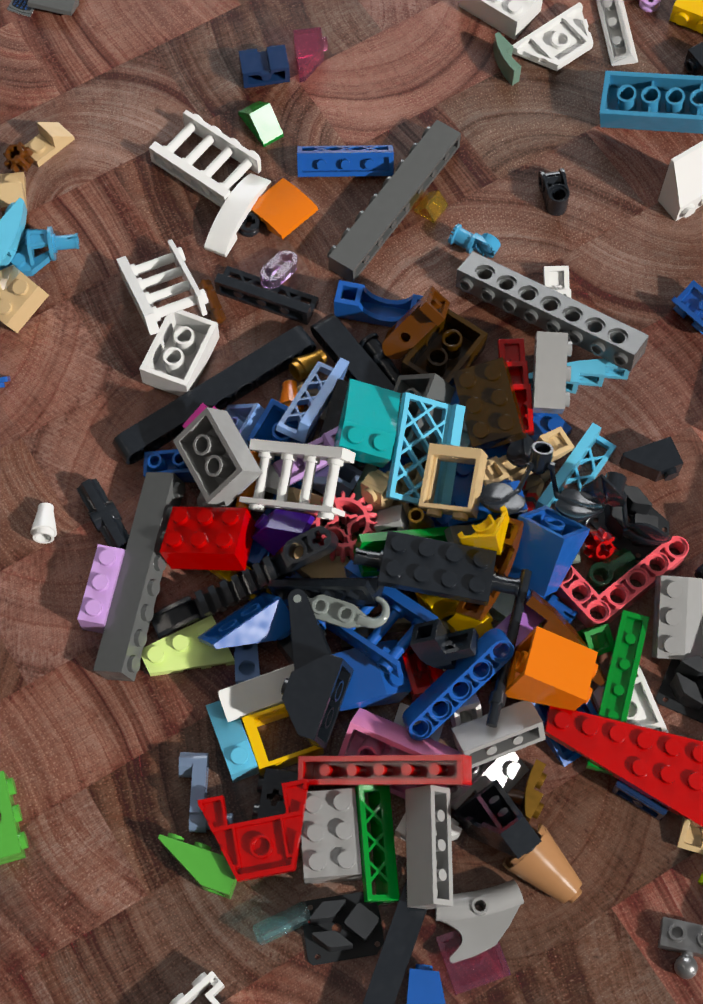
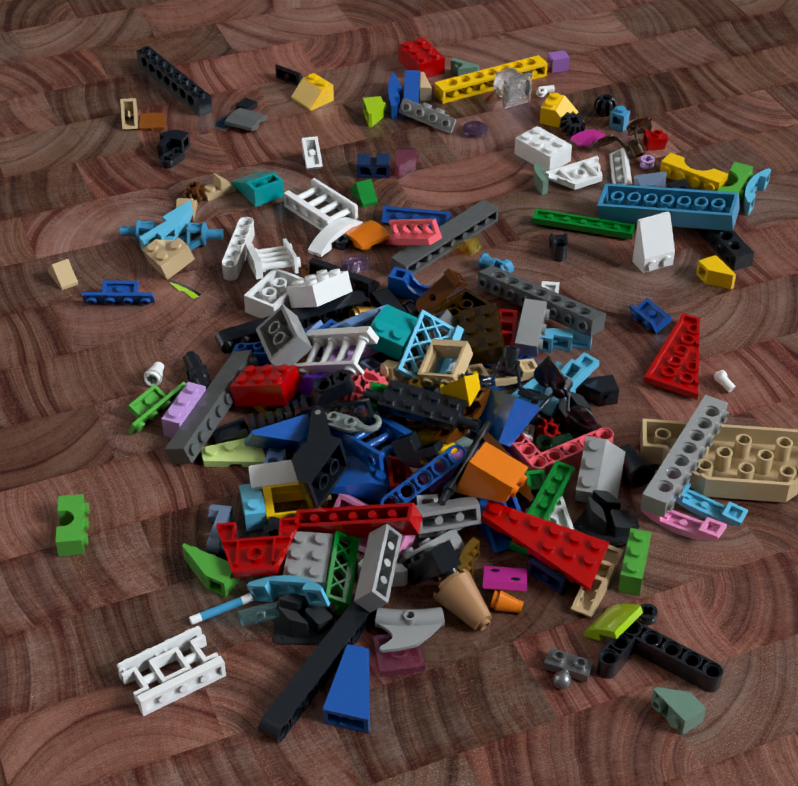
camera: 10 degrees right, 25 degrees down
none -> bright green bracket [127,382,186,435]
none -> sticker [167,279,201,299]
none -> dark azure bar [189,593,253,625]
none -> white beam [222,217,255,281]
none -> teal slope [232,171,284,207]
none -> medium azure slope [247,575,330,607]
none -> white brick [286,269,352,308]
none -> white slope [302,136,323,170]
none -> coral fence [385,219,442,245]
none -> dark pink tile [483,566,527,592]
none -> orange cone [490,590,524,614]
none -> green plate [532,208,635,240]
none -> medium azure slope [537,352,599,418]
none -> sand blue slope [633,172,667,187]

